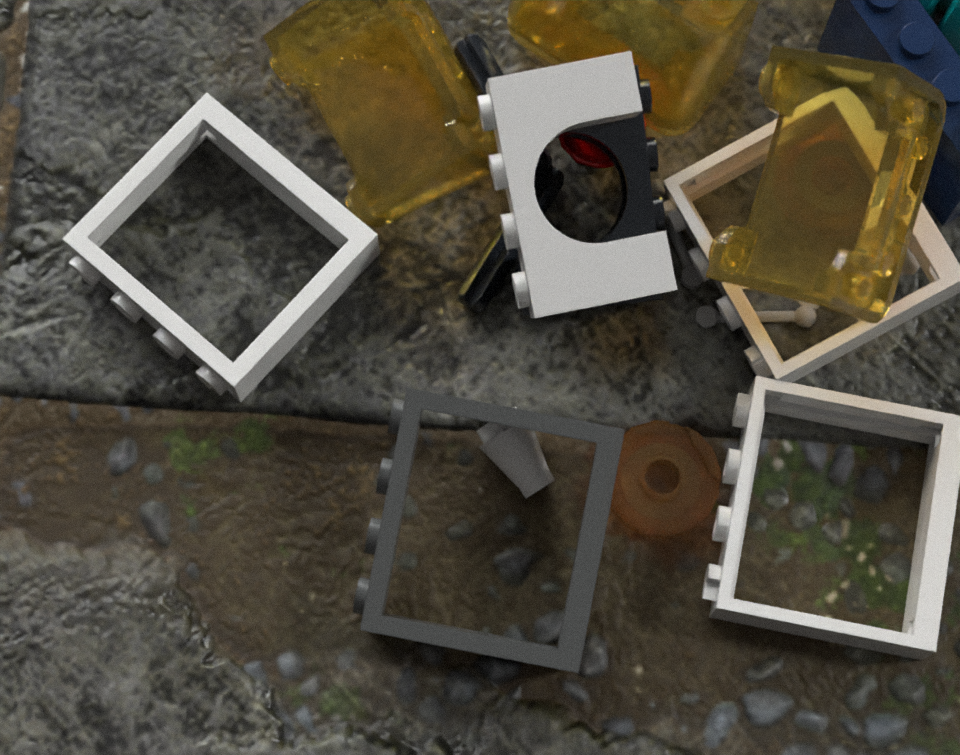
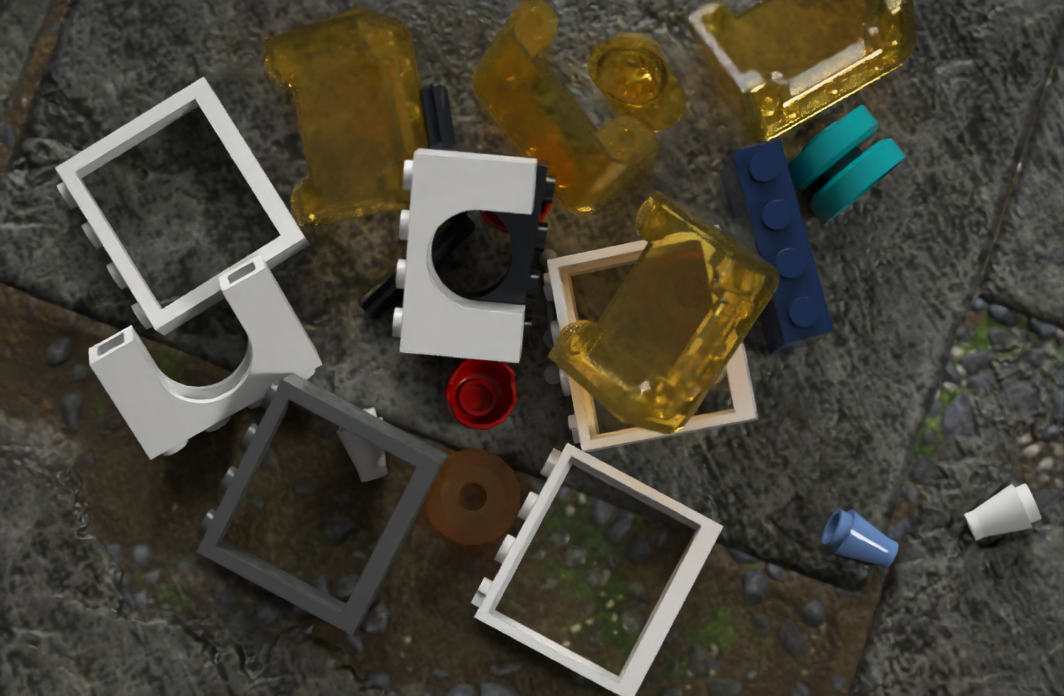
camera: 15 degrees right, 10 degrees up
none -> white arch [88,254,322,460]
none -> red hair [444,358,518,430]

